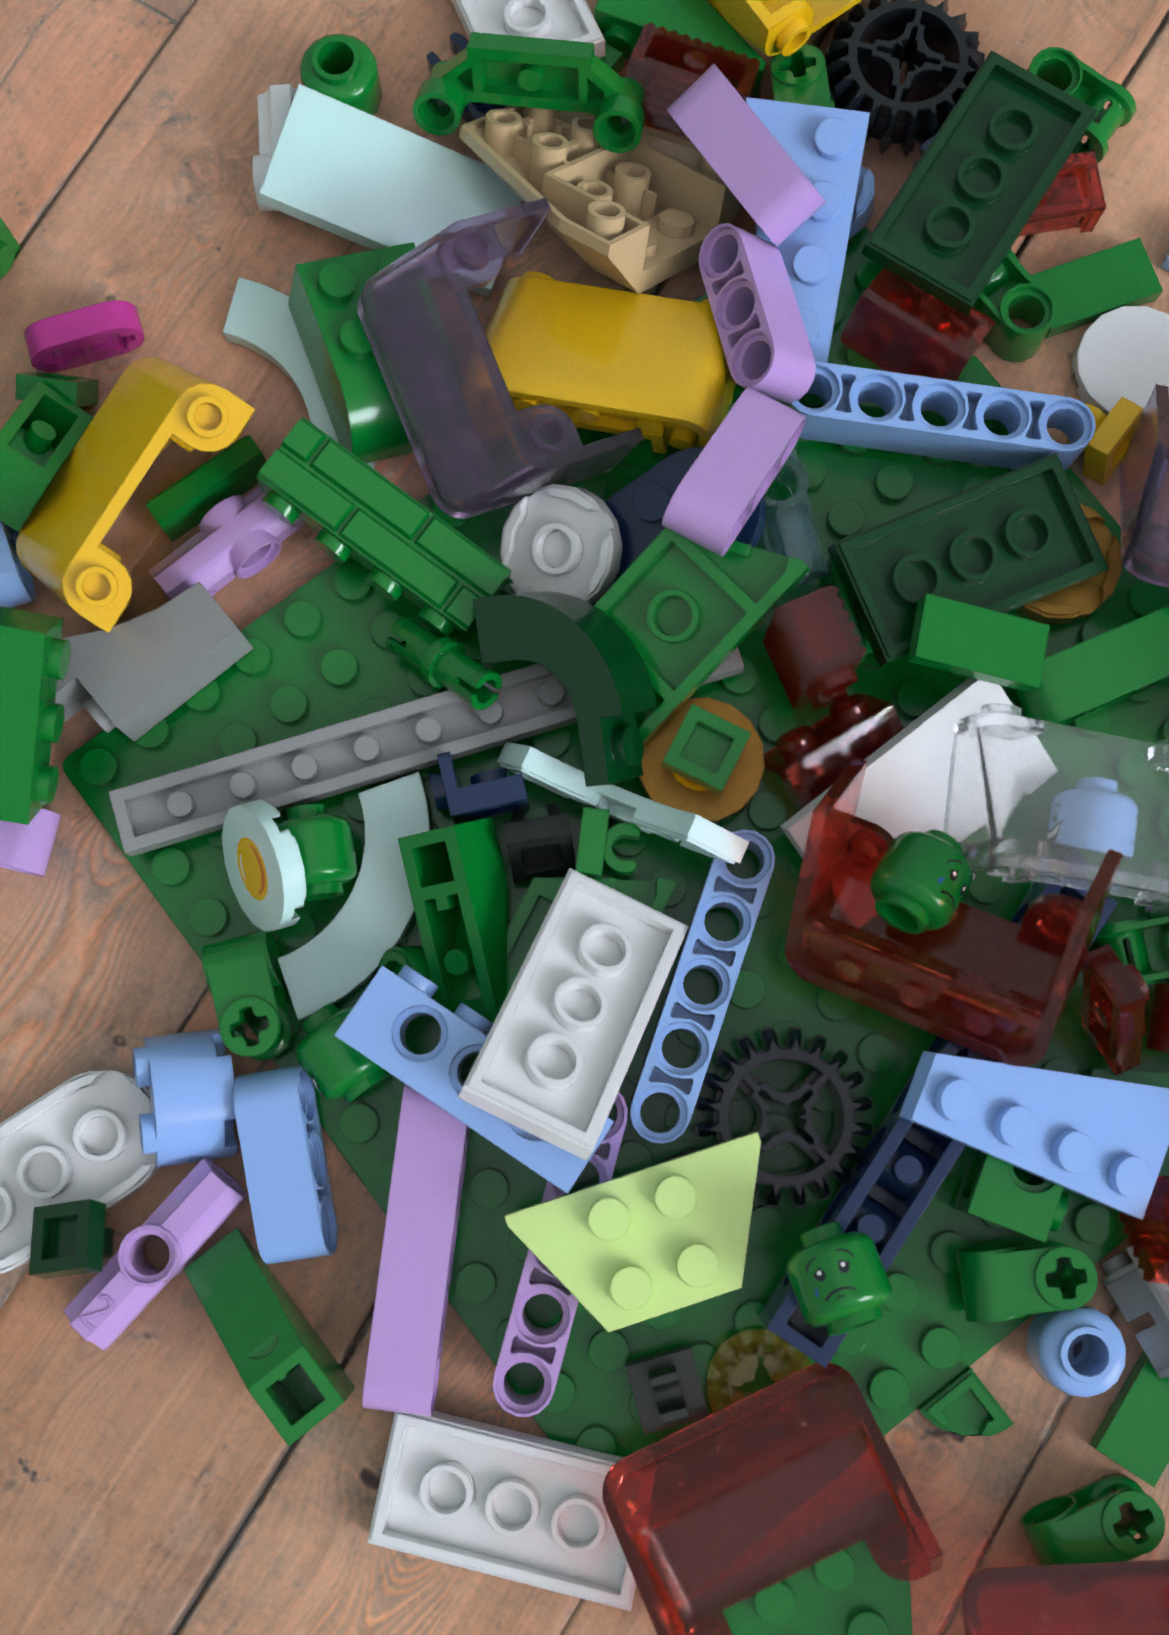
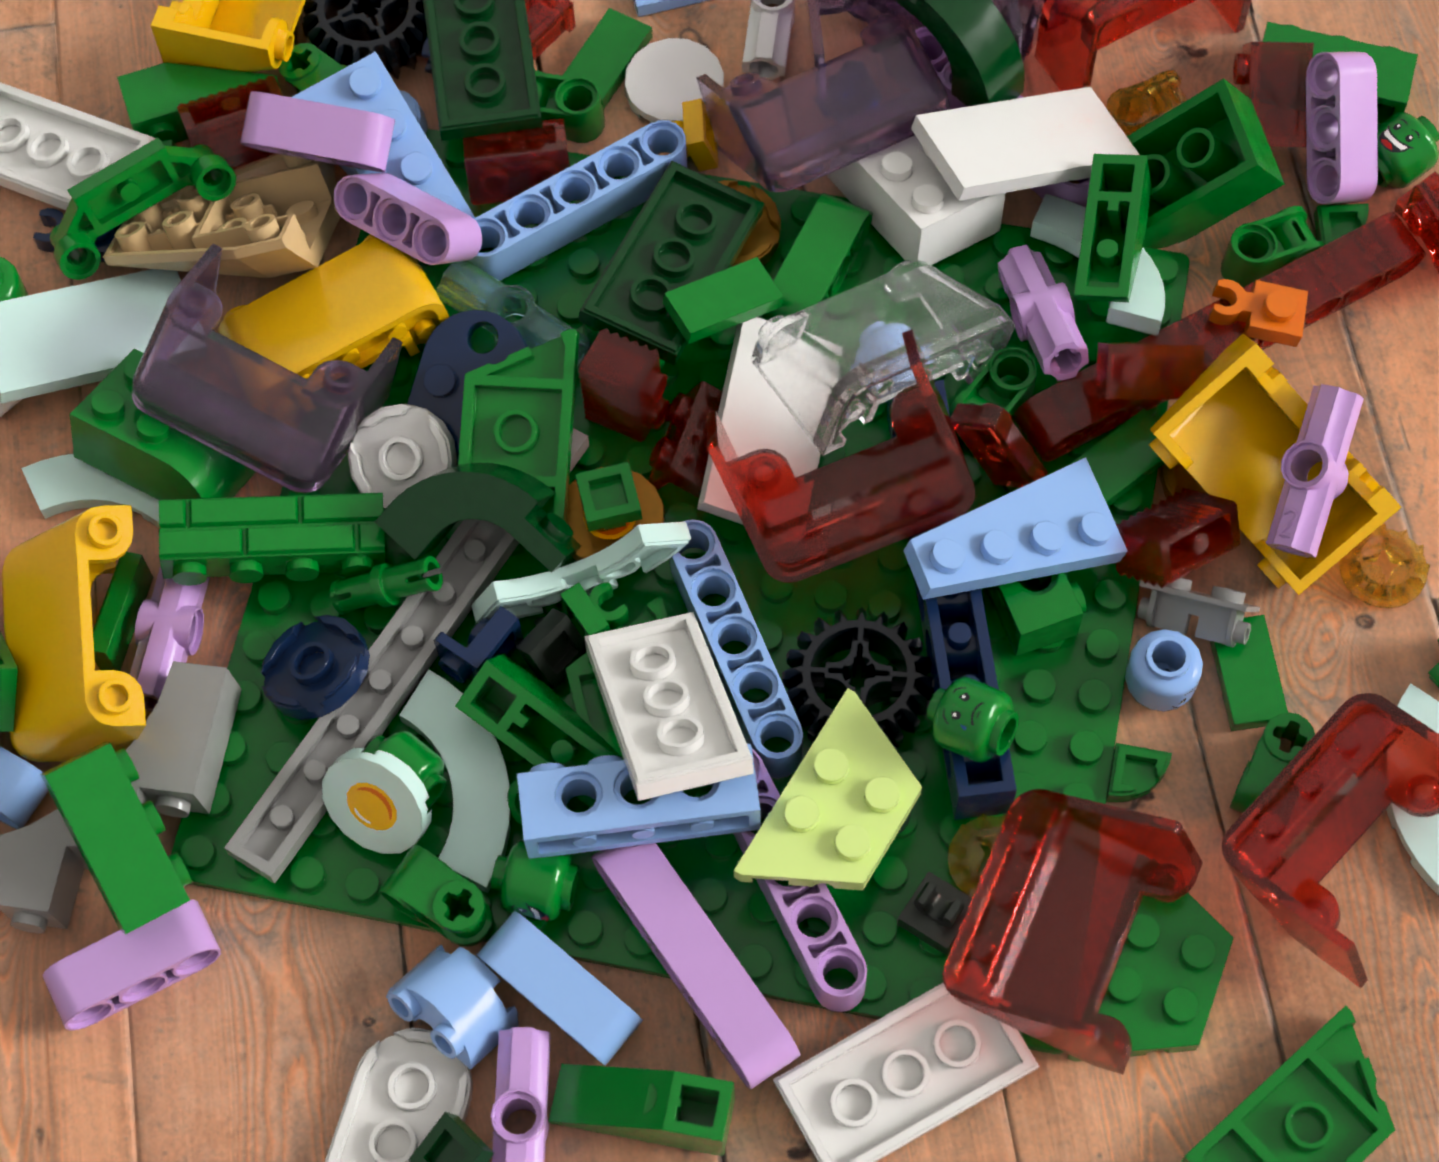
camera: 40 degrees left, 15 degrees down
lavender beam [662,386,807,557] -> none
green head [869,830,973,934] -> none
green piece [956,1241,1097,1322] -> none
none -> dark blue tile [261,615,370,720]

